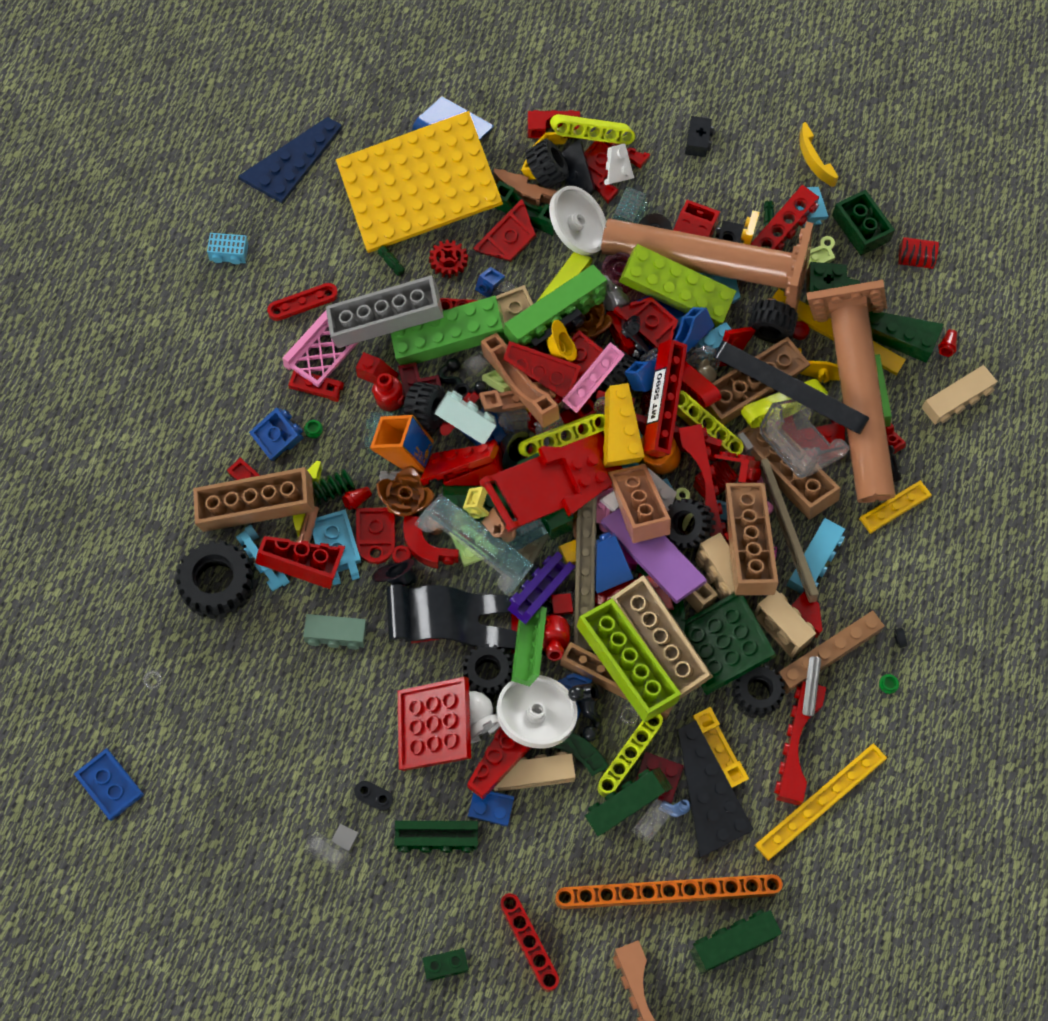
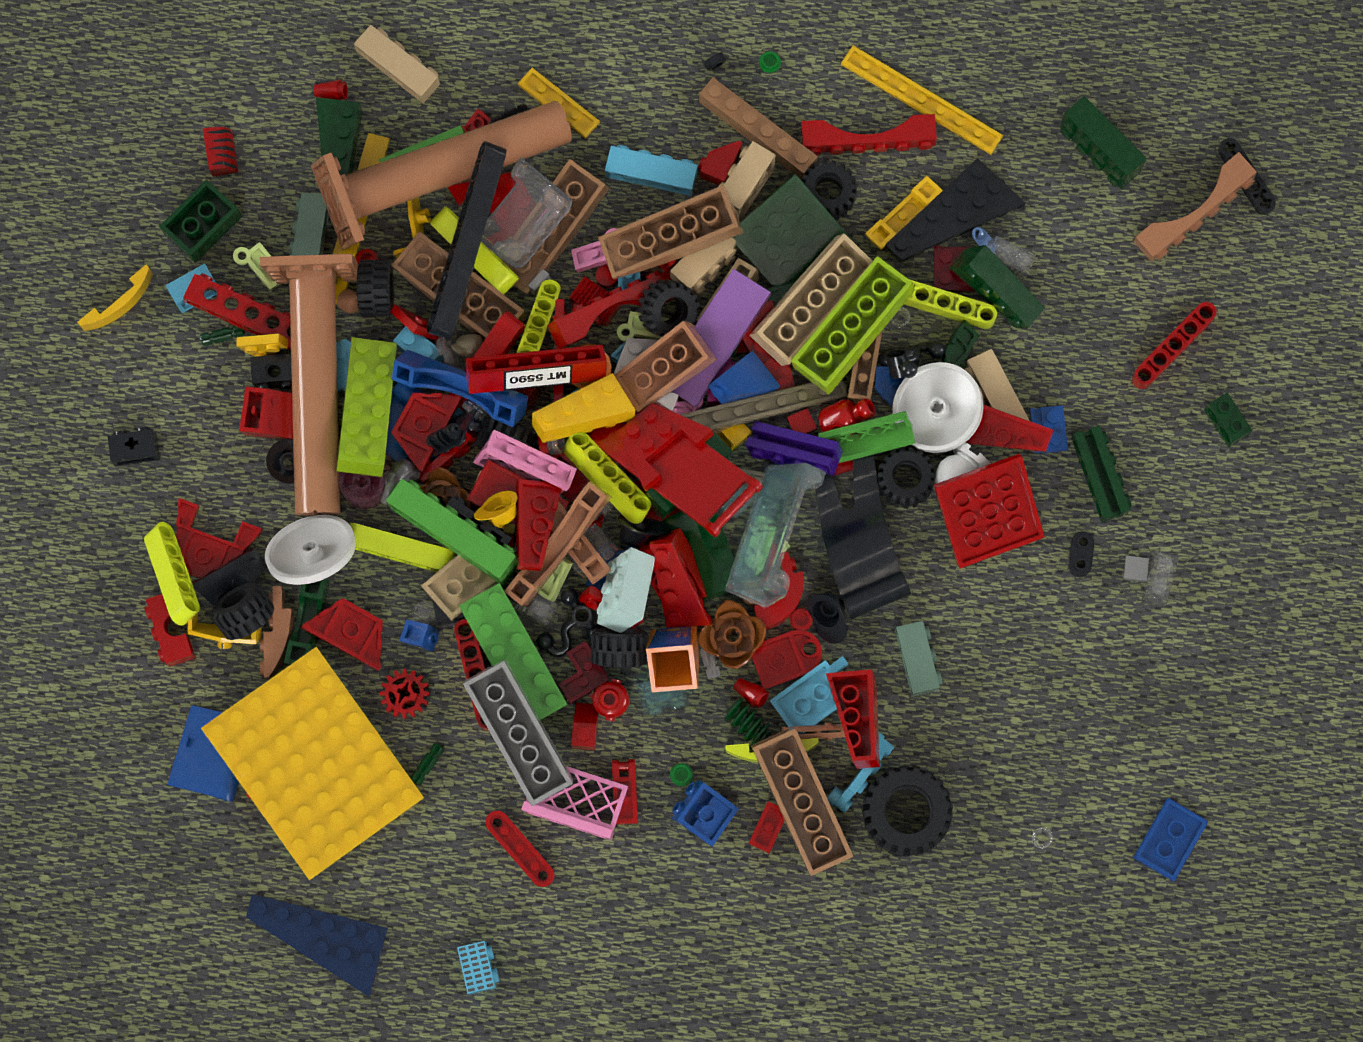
camera: 100 degrees left, 10 degrees up
light yellow bracket [463,487,489,519] -> none
nougat piece [482,506,516,542] -> none
orange beam [555,874,783,909] -> none
white wing [604,144,634,185] -> none
clear light blue brick [613,187,648,224] -> none
red bracket [713,451,761,483] -> none
dark tan tile [759,458,819,603] -> none
light grey axle [802,656,821,716] -> none
dark green hinge [806,262,860,305] -> none

